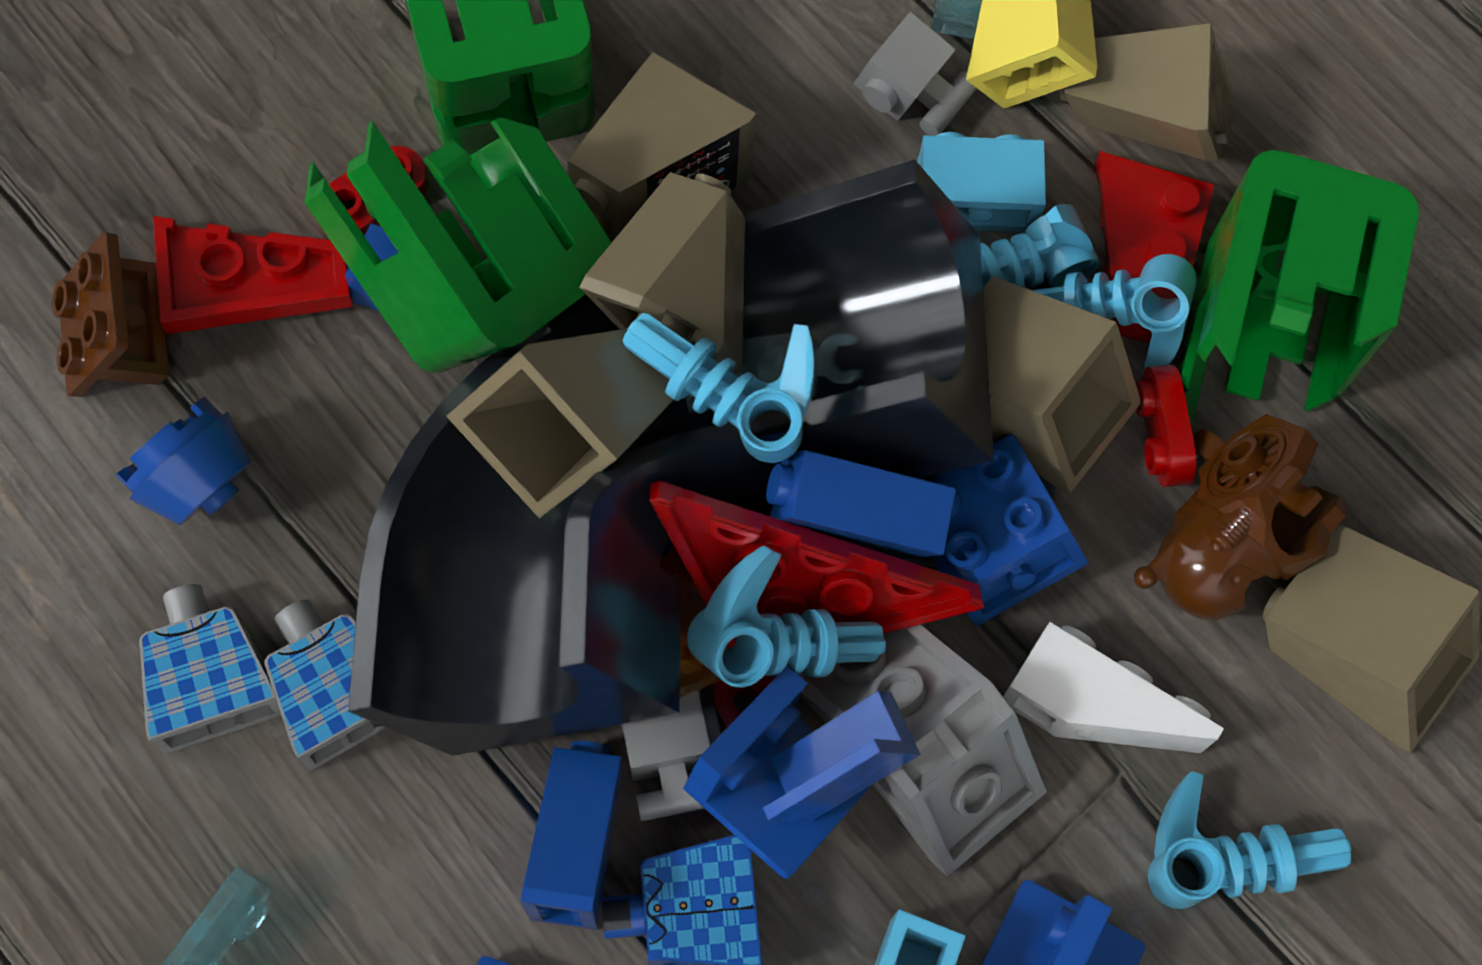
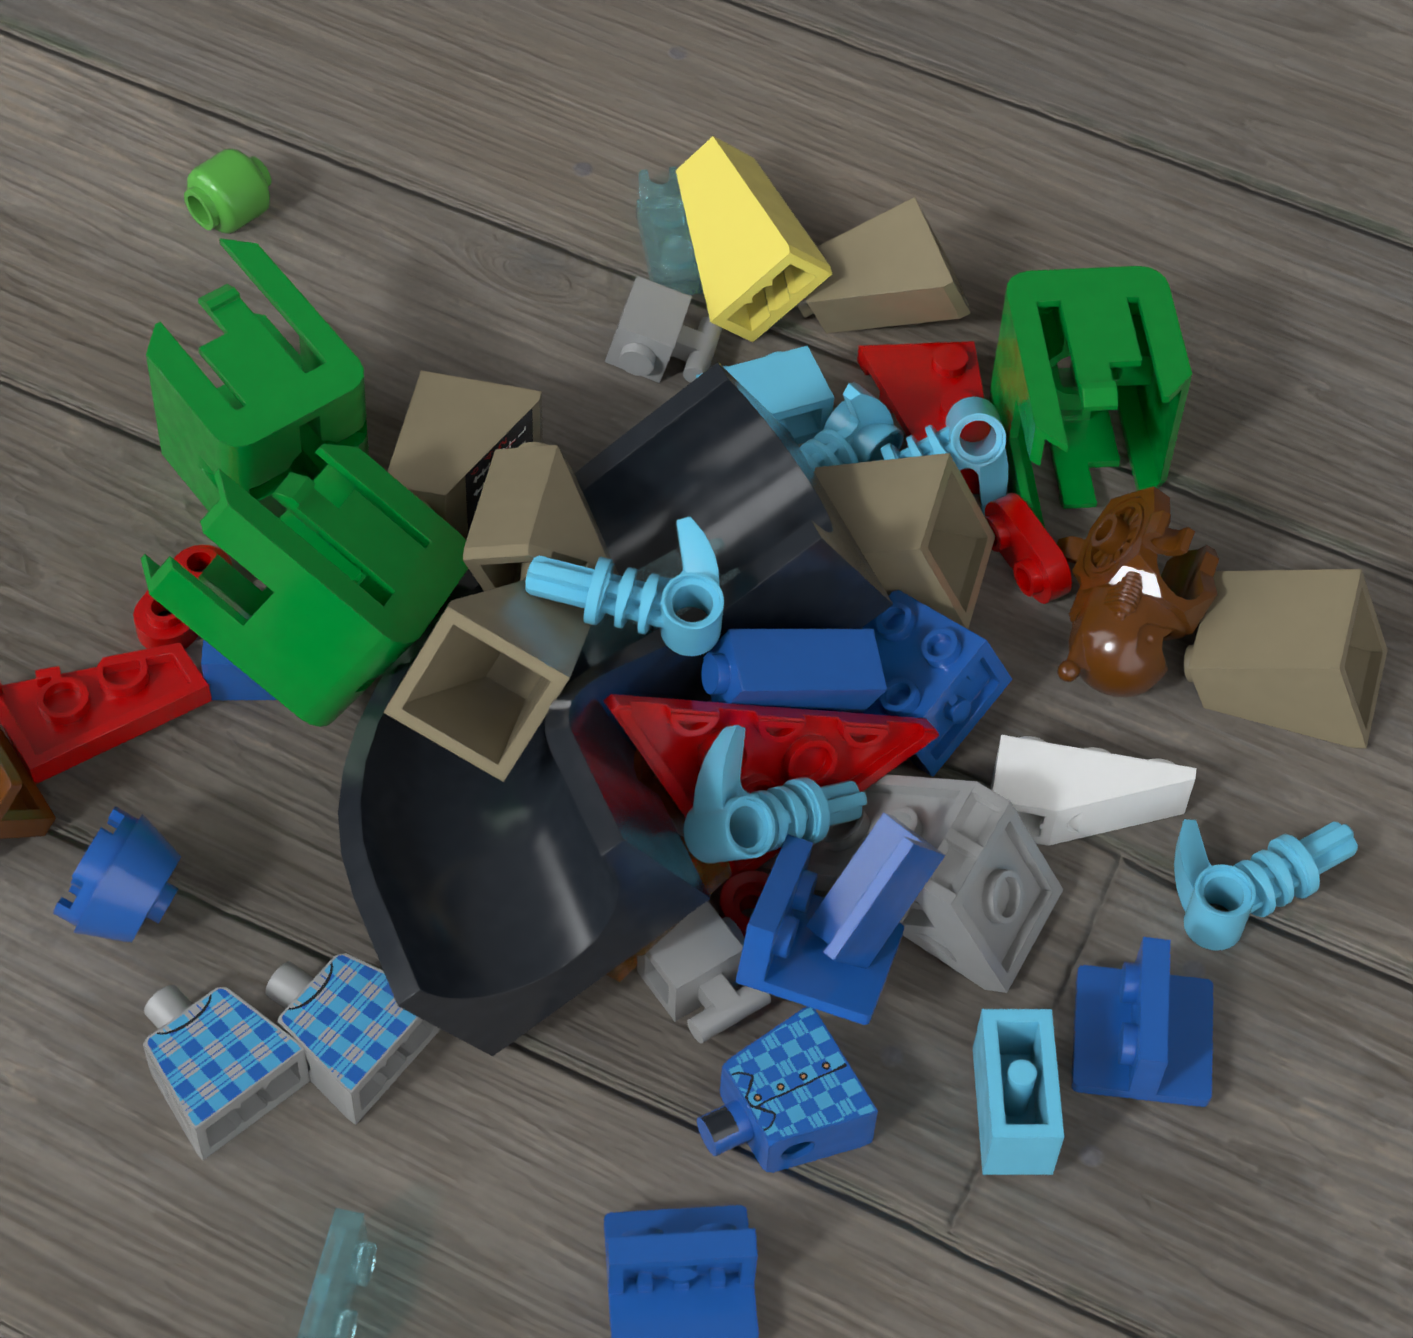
camera: 20 degrees left, 15 degrees down
blue slope [520,741,623,930] -> none

